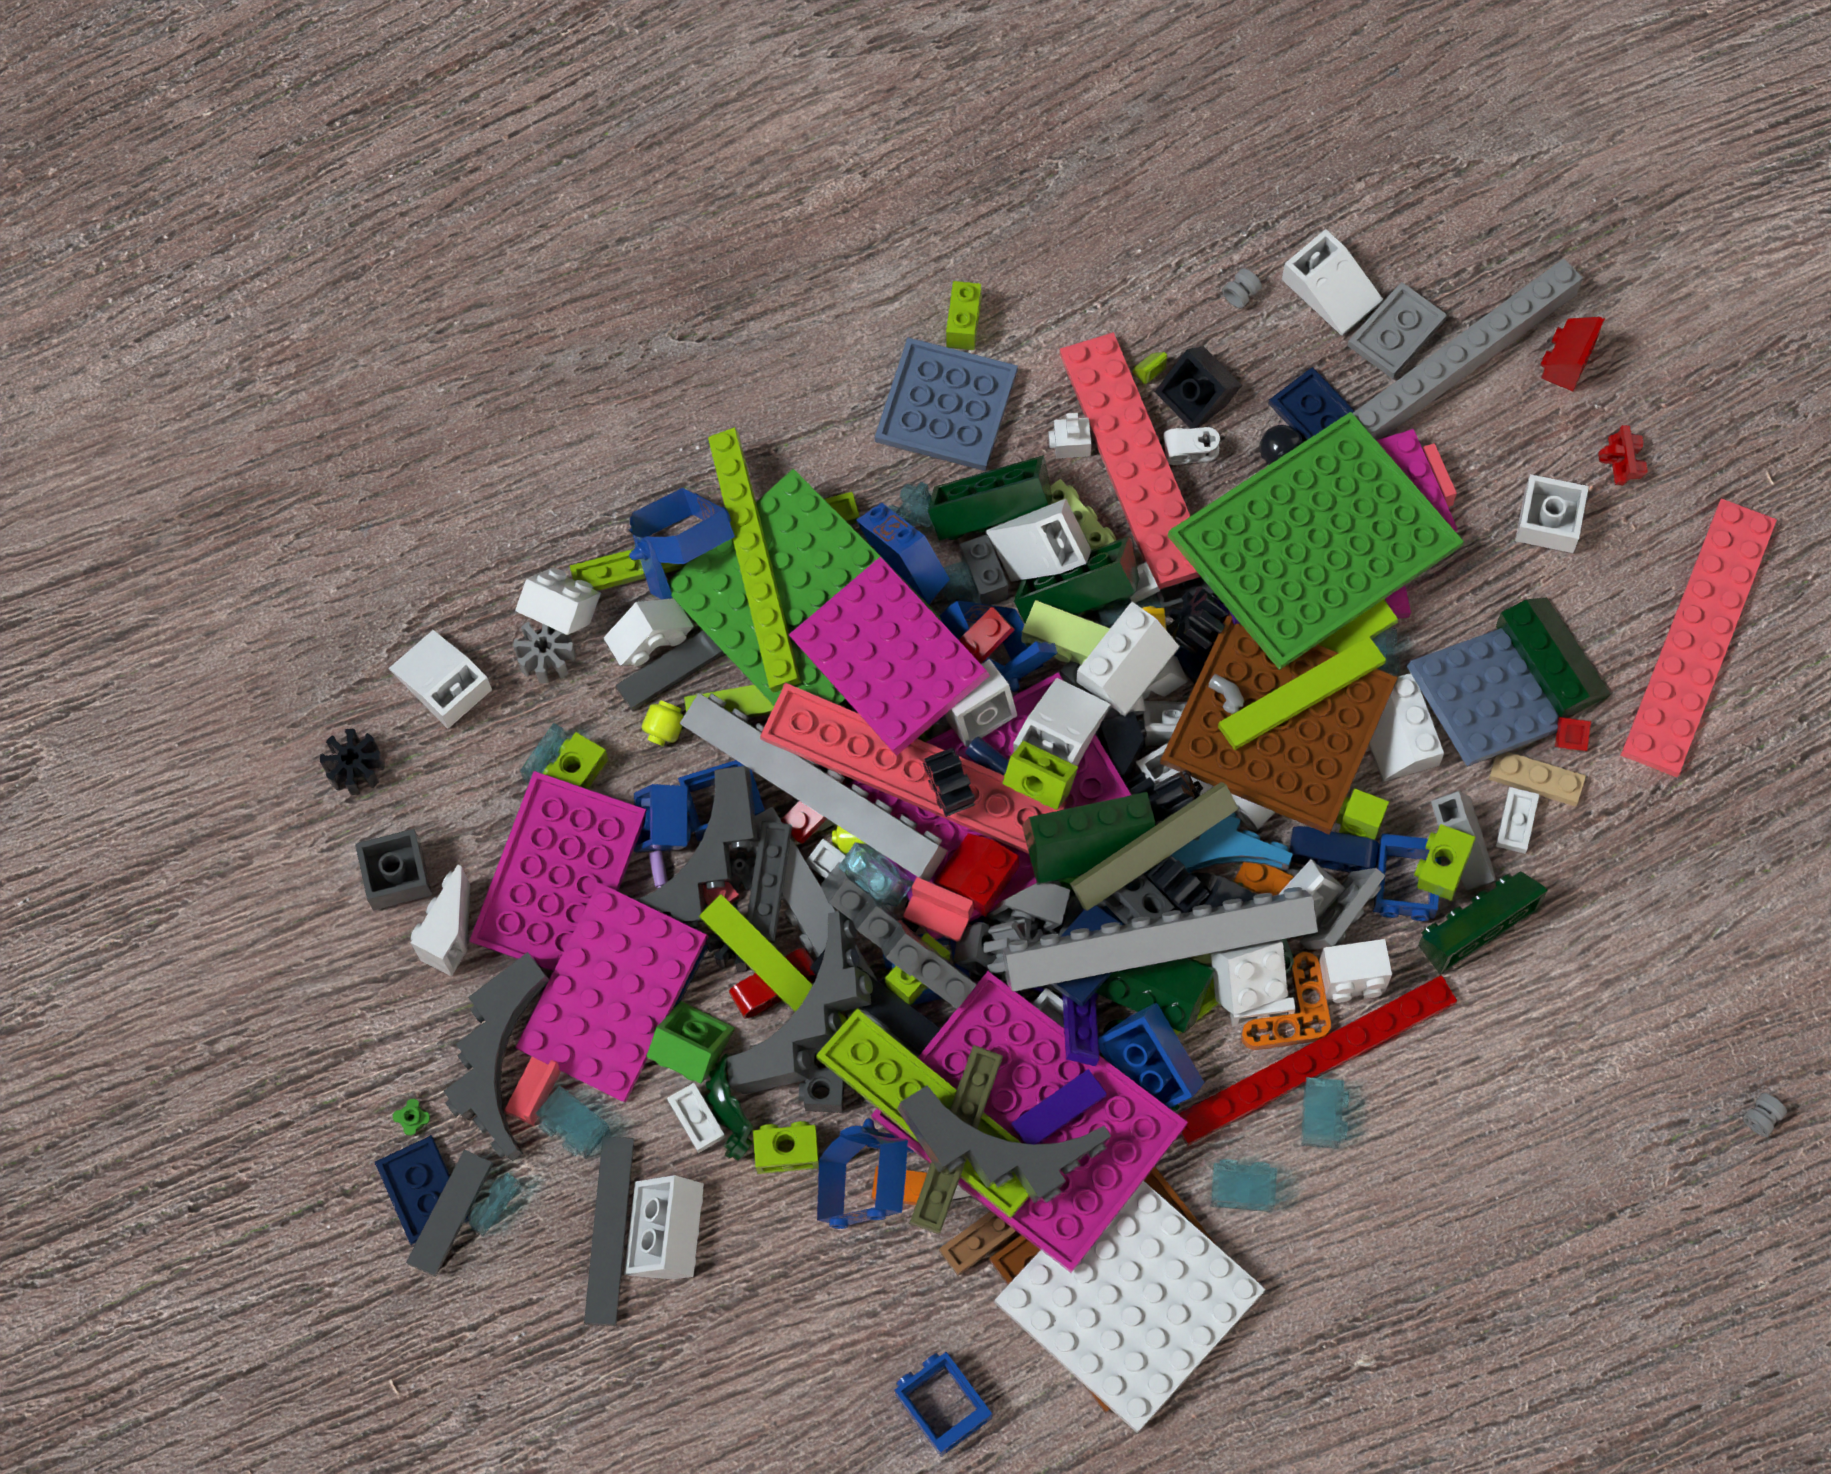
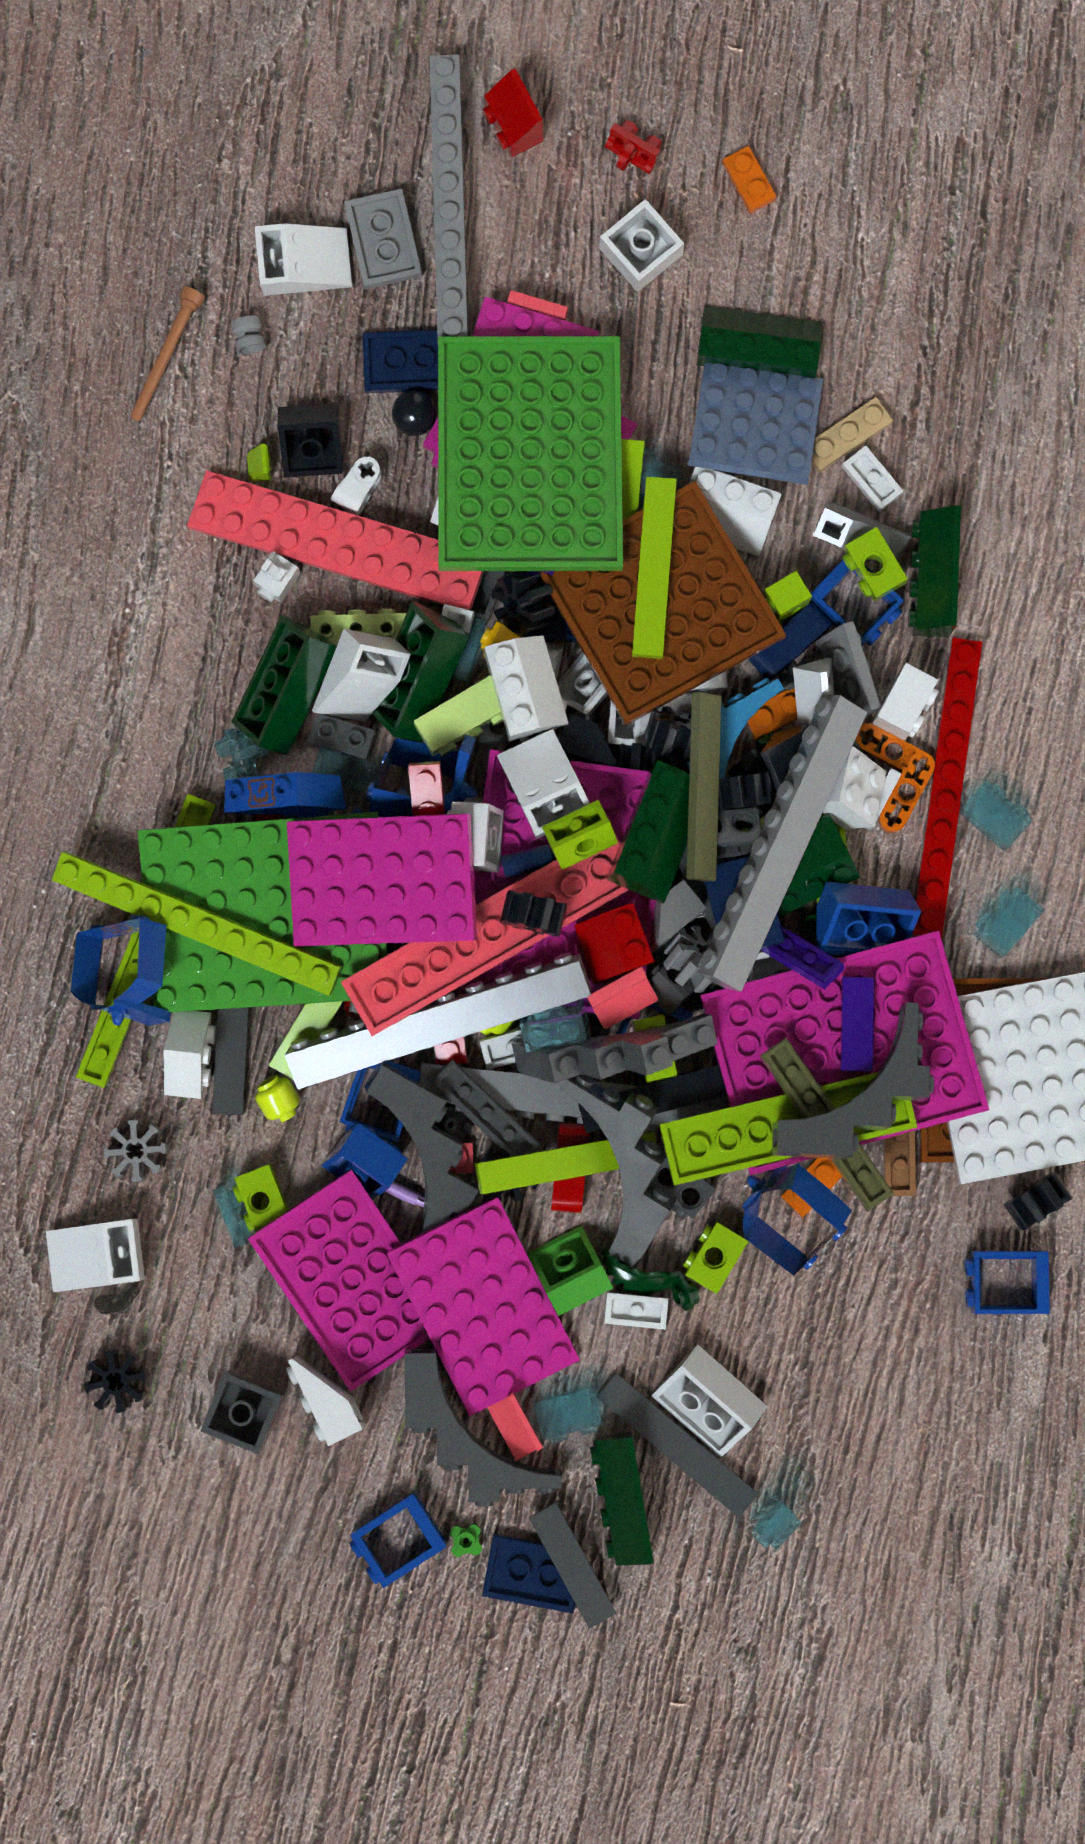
camera: 55 degrees left, 15 degrees up
clear light blue plate [469,1173,521,1237] -> none
white brick [515,568,601,635] -> none
sand blue plate [874,337,1018,471] -> none
lime brick [946,281,982,350] -> none
light grey arm [1208,674,1244,714] -> none
red plate [1555,717,1591,751] -> none
coral plate [1620,498,1777,778] -> none
none -> clear smoke arm [94,1282,140,1315]
none -> nougat piece [131,286,205,421]
none -> blue window [349,1491,448,1589]
none -> dark green slope [590,1432,654,1566]
none -> orange plate [722,146,777,214]
none -> clear light blue brick [749,1494,802,1550]
none -> black gear [1003,1172,1073,1231]

